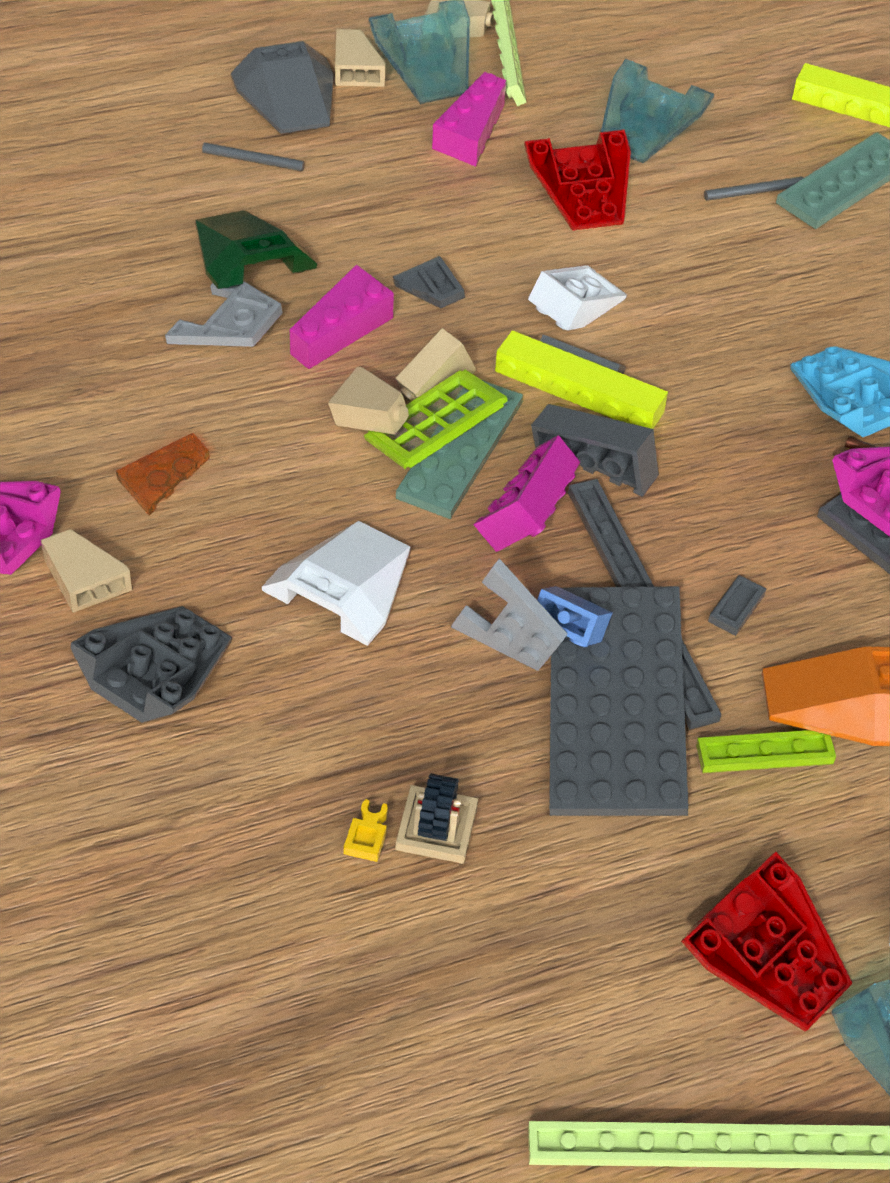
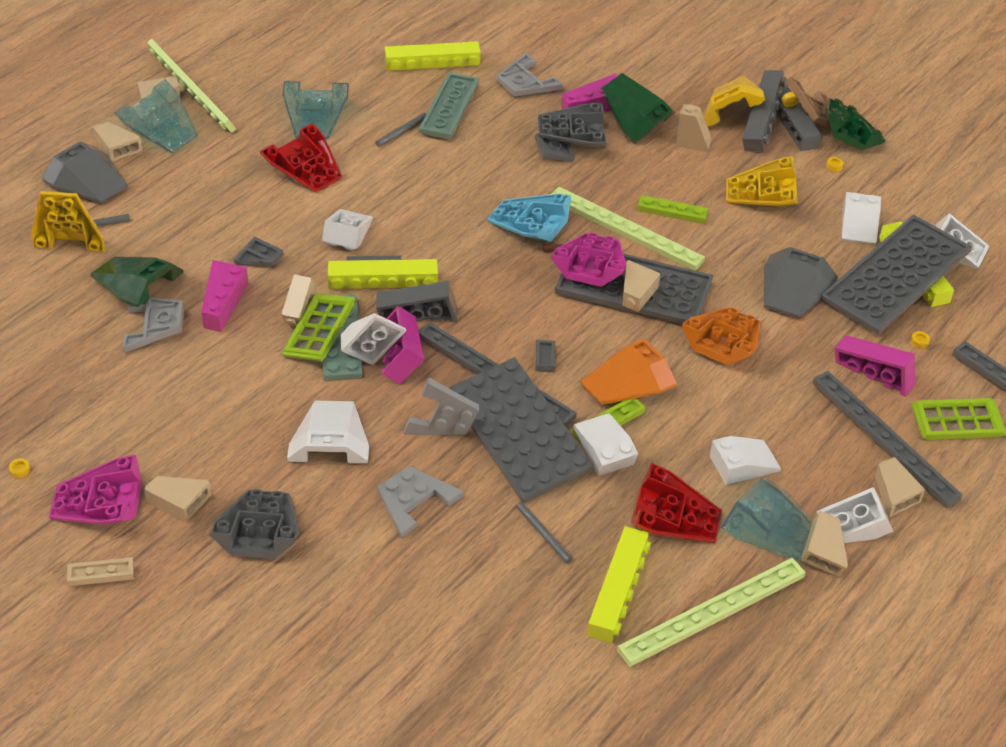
camera: 30 degrees left, 5 degrees down
clear orange wing [116,433,210,516] -> none
tan slope [328,367,409,435] -> none
yellow plate [344,799,388,862] -> none
tan plate [395,773,478,864] -> none
dark pink wedge [432,72,506,167] -> none
medium blue brick [537,586,613,647] -> none
none -> yellow wedge [31,191,106,252]
none -> white slope [341,313,406,365]
none -> light grey wing [377,466,464,538]
none -> dark grey bar [517,503,572,563]
none -> white slope [573,413,638,476]
none -> neon yellow brick [587,526,651,643]

